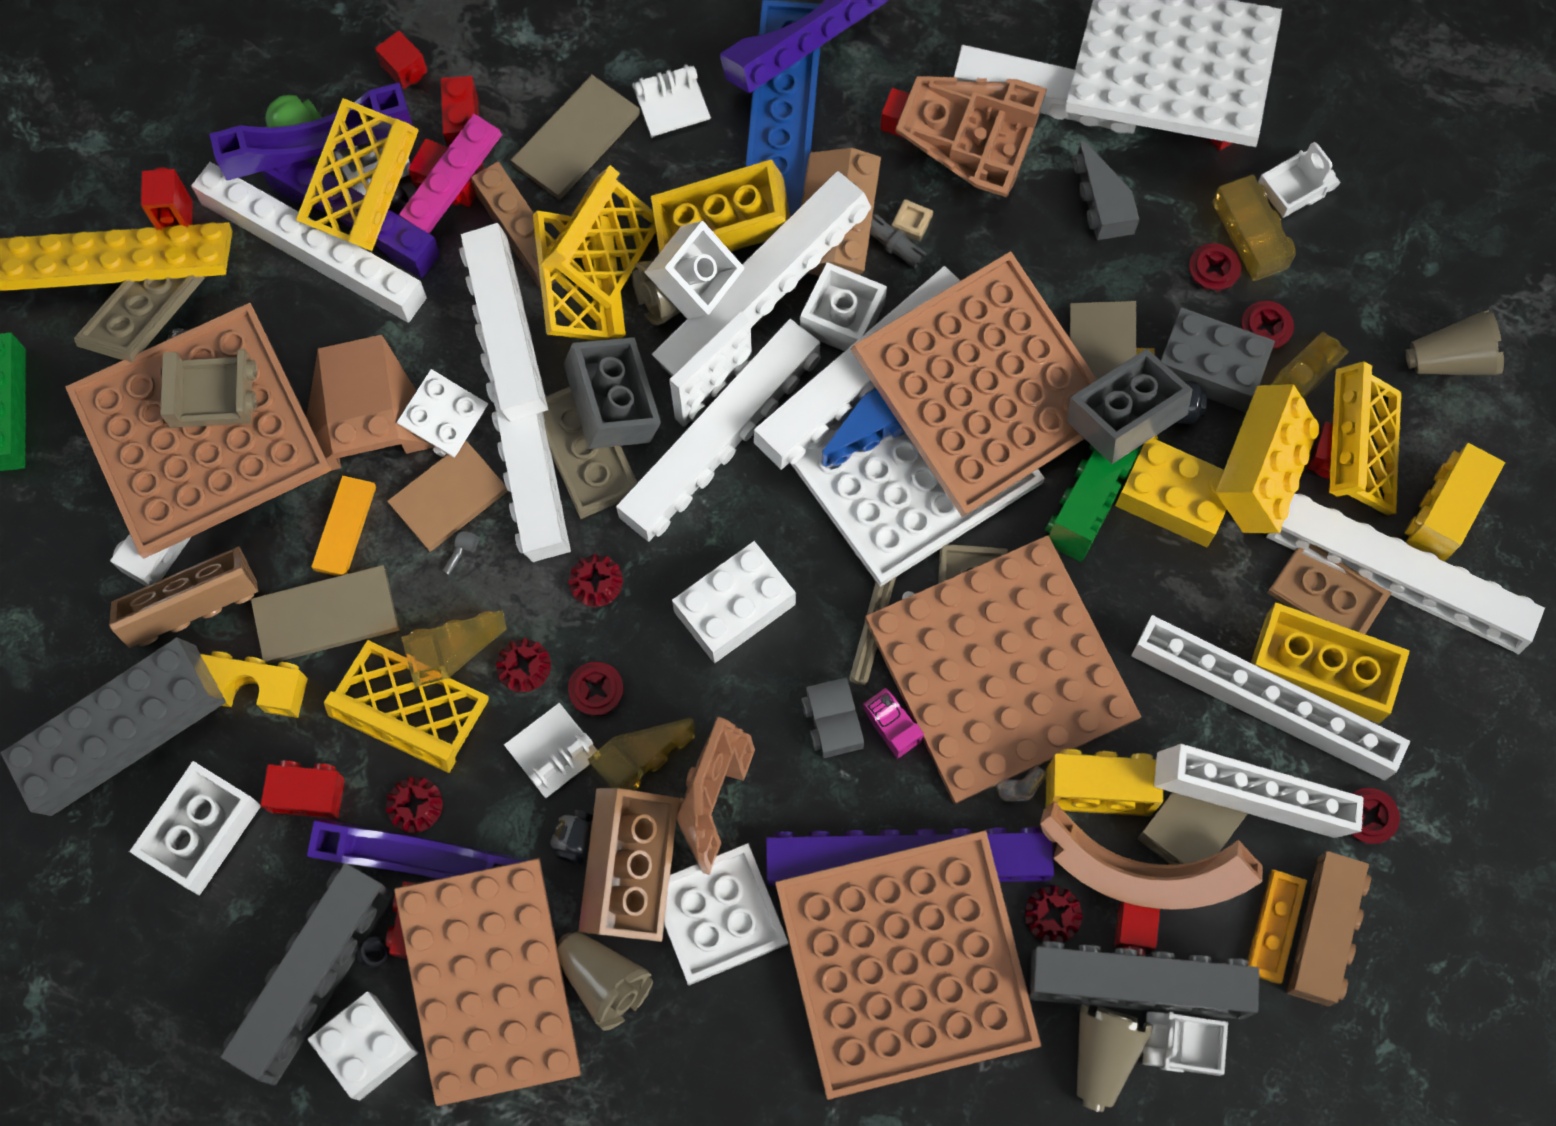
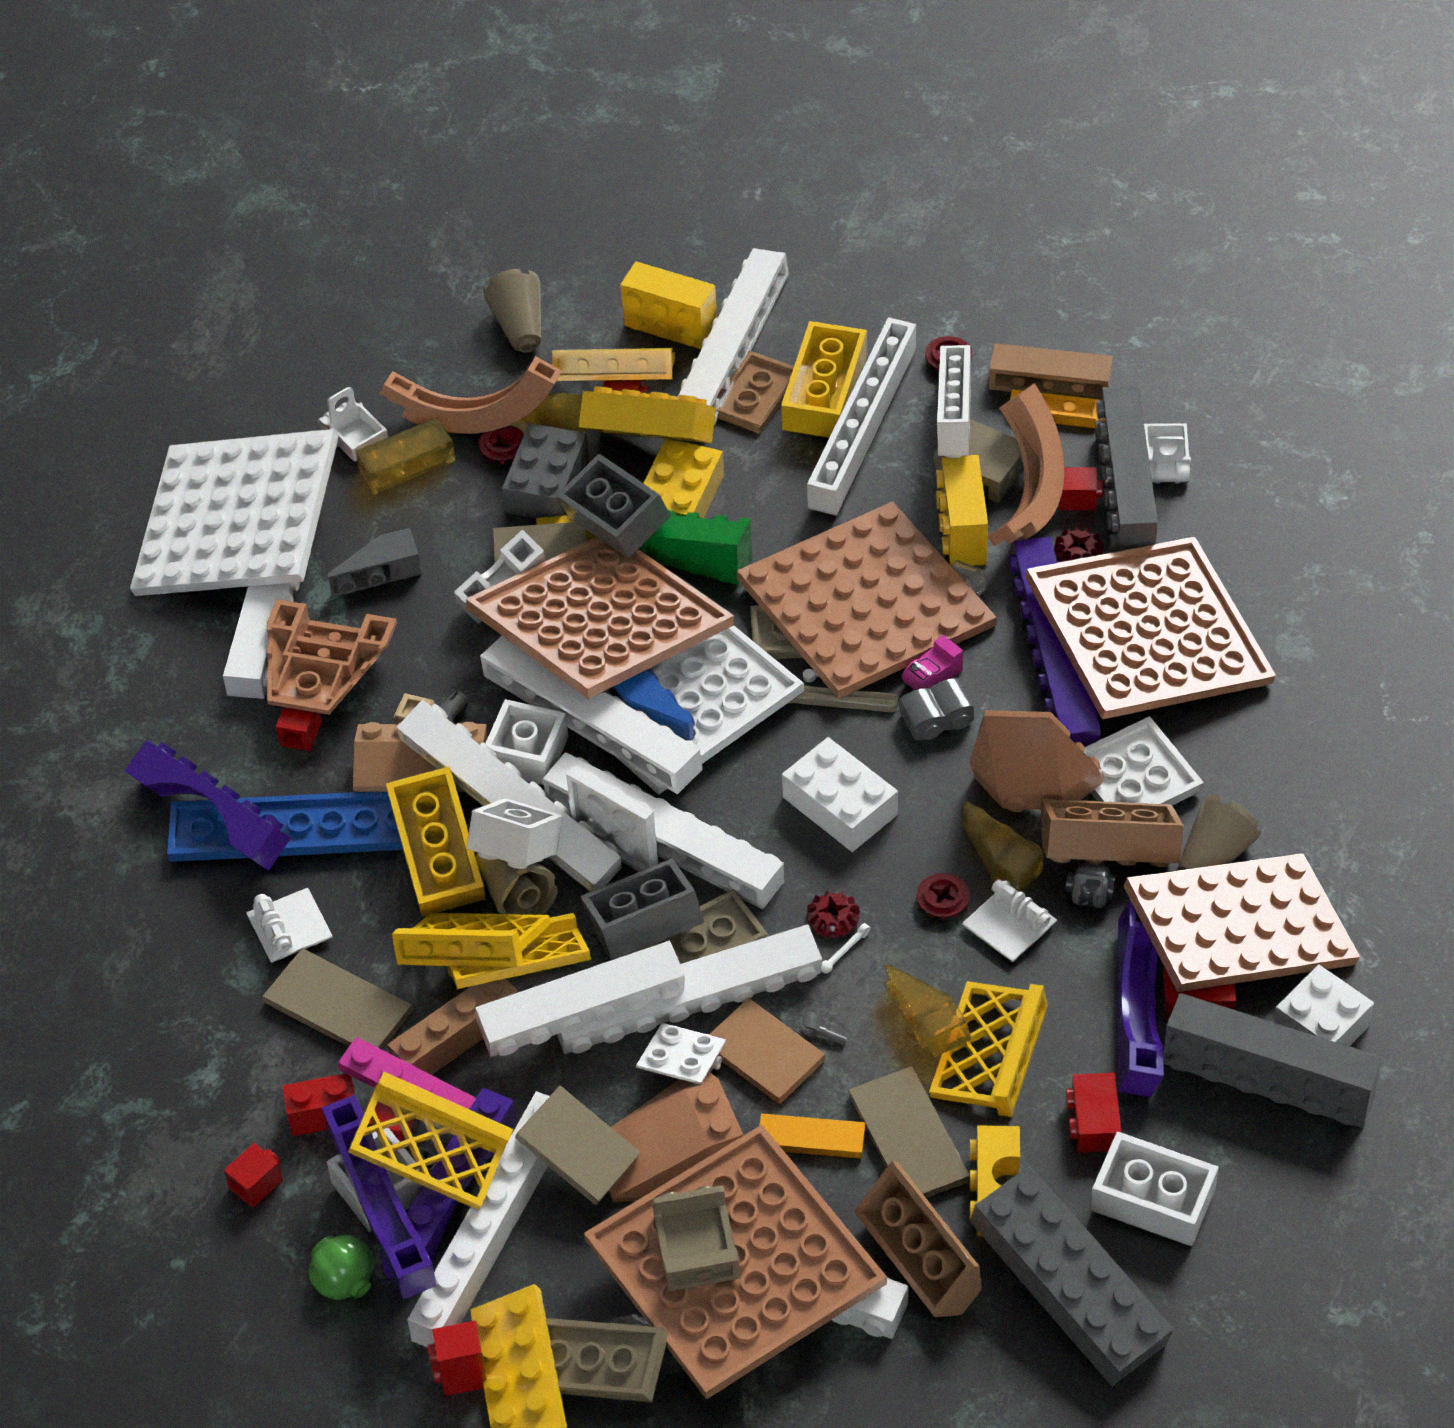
camera: 95 degrees left, 20 degrees down
dark red gear [386,777,443,833] -> none
dark red gear [495,637,551,692] -> none
dark tan cone [1077,1003,1154,1112] -> none
dark red gear [1189,243,1241,292] -> none
none -> nougat arch [379,356,562,434]
none -> white arch [454,529,546,624]
none -> dark tan tile [514,1086,641,1205]
none -> white hinge [821,923,871,974]

